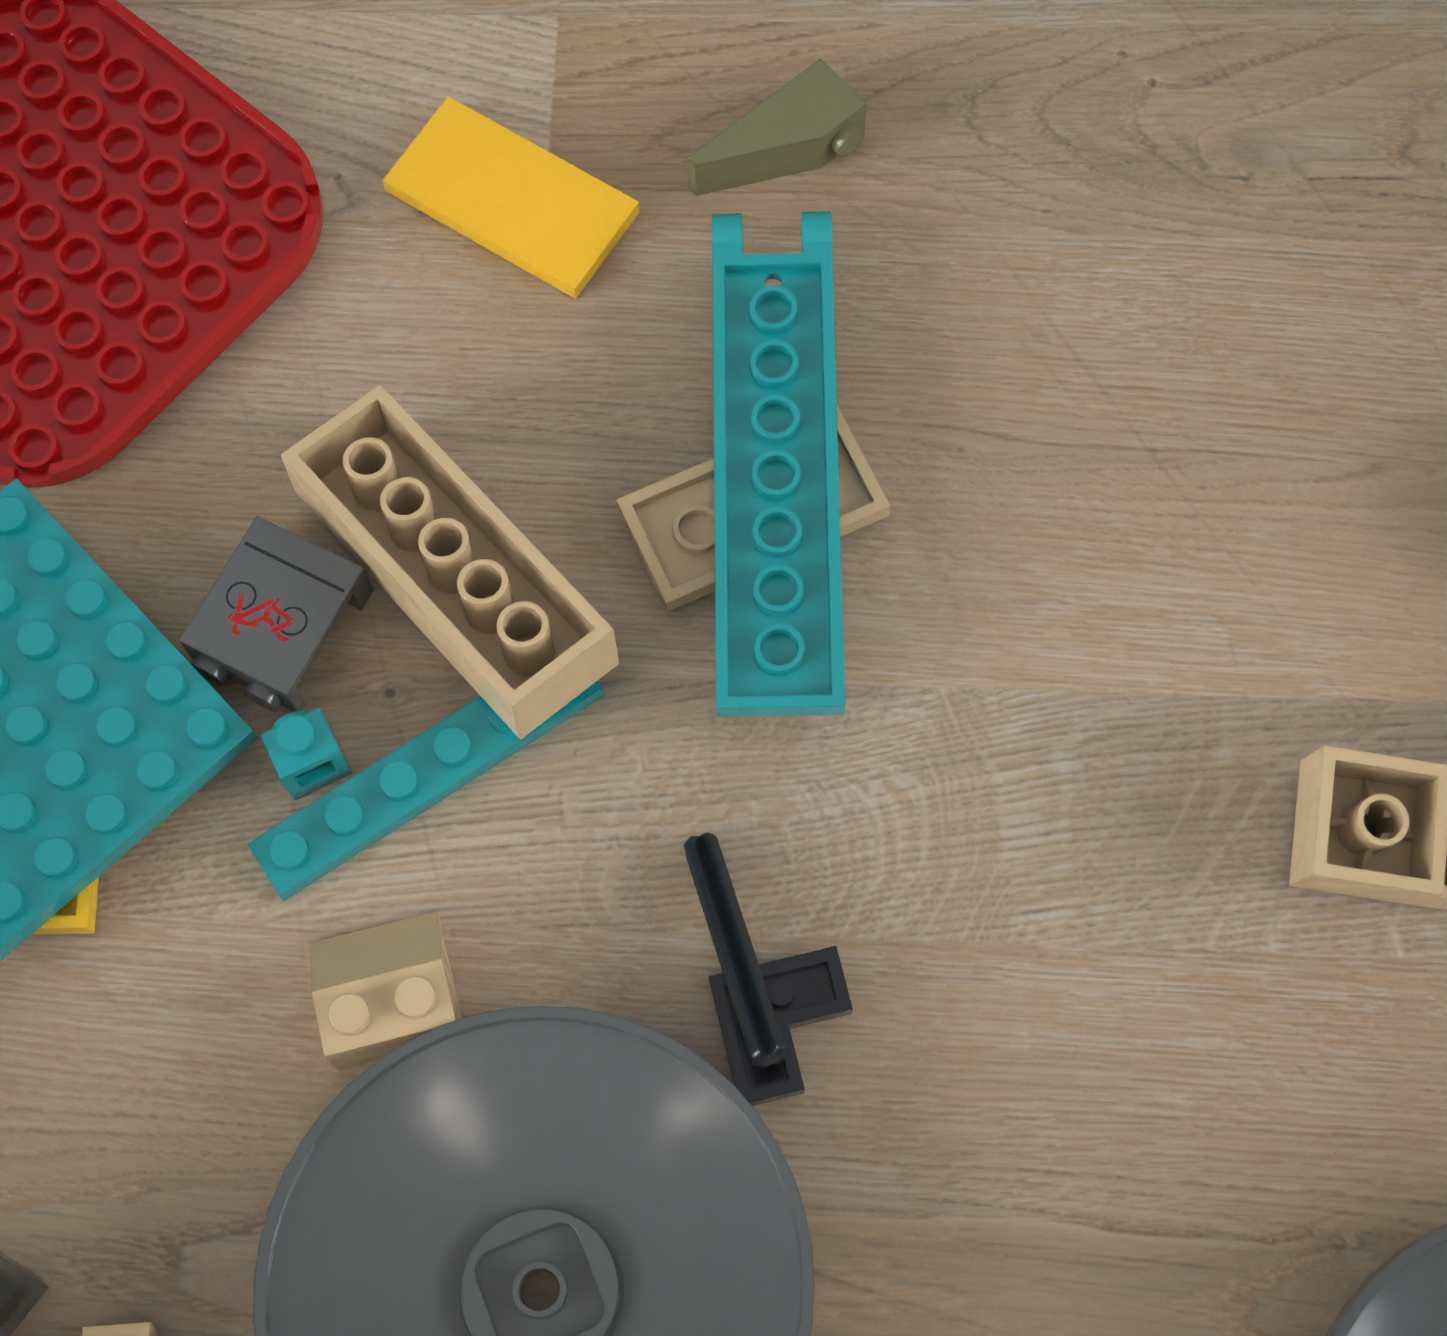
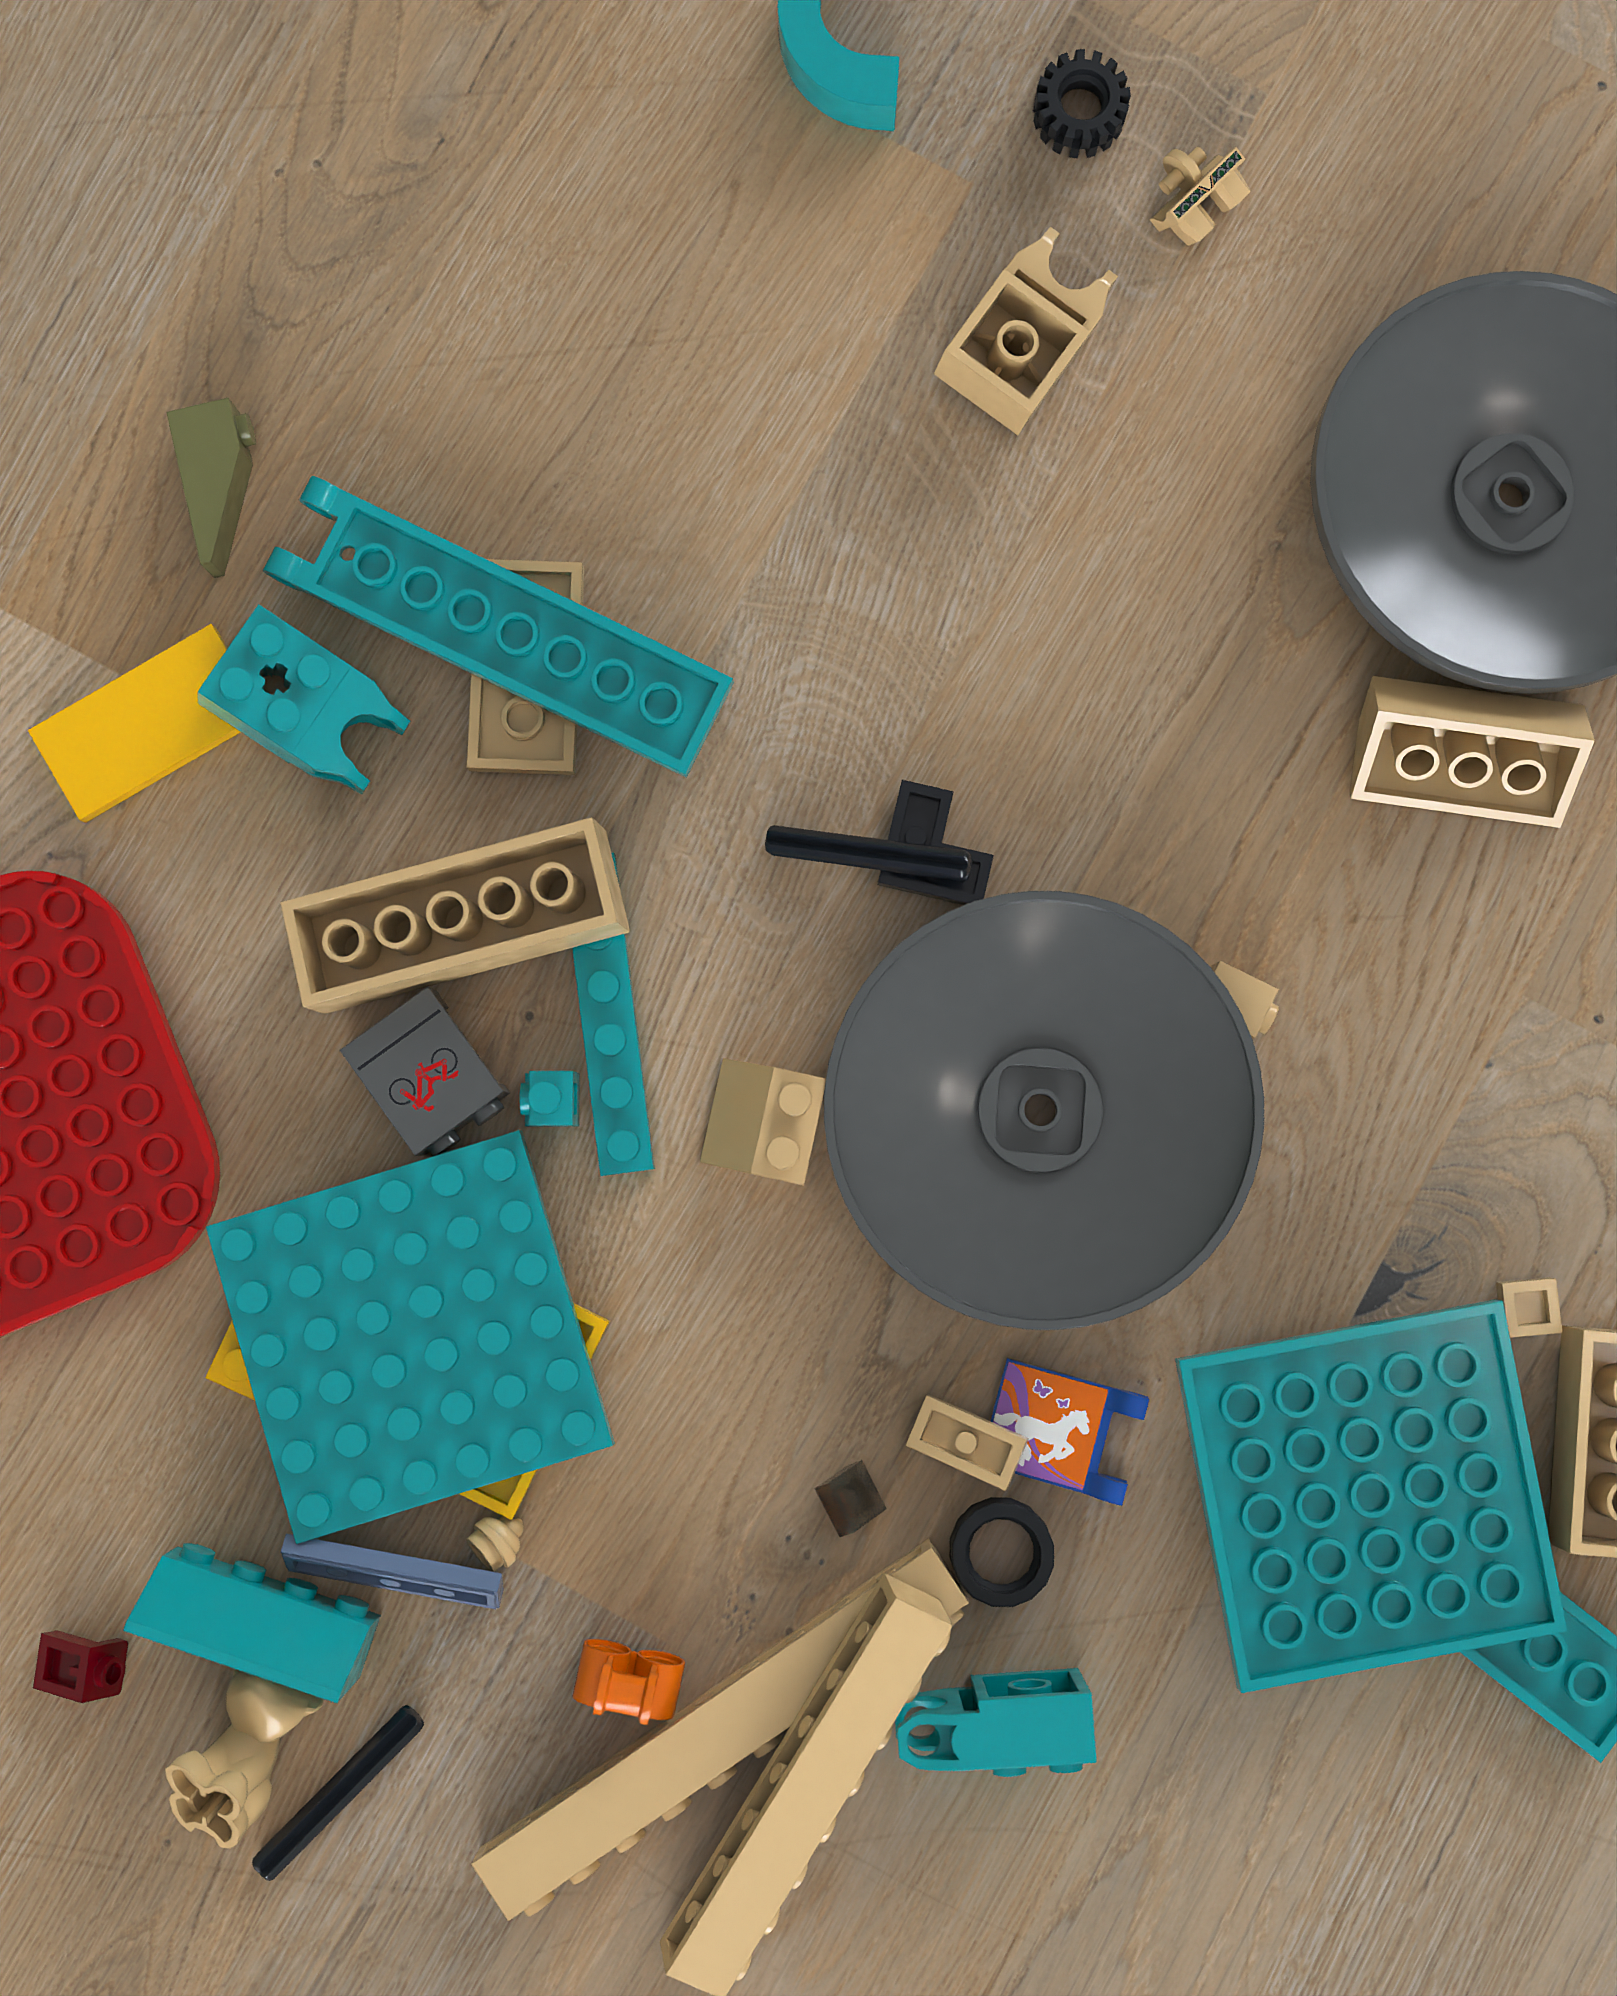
camera: 65 degrees left, 15 degrees up
none -> teal brick [197,604,410,794]

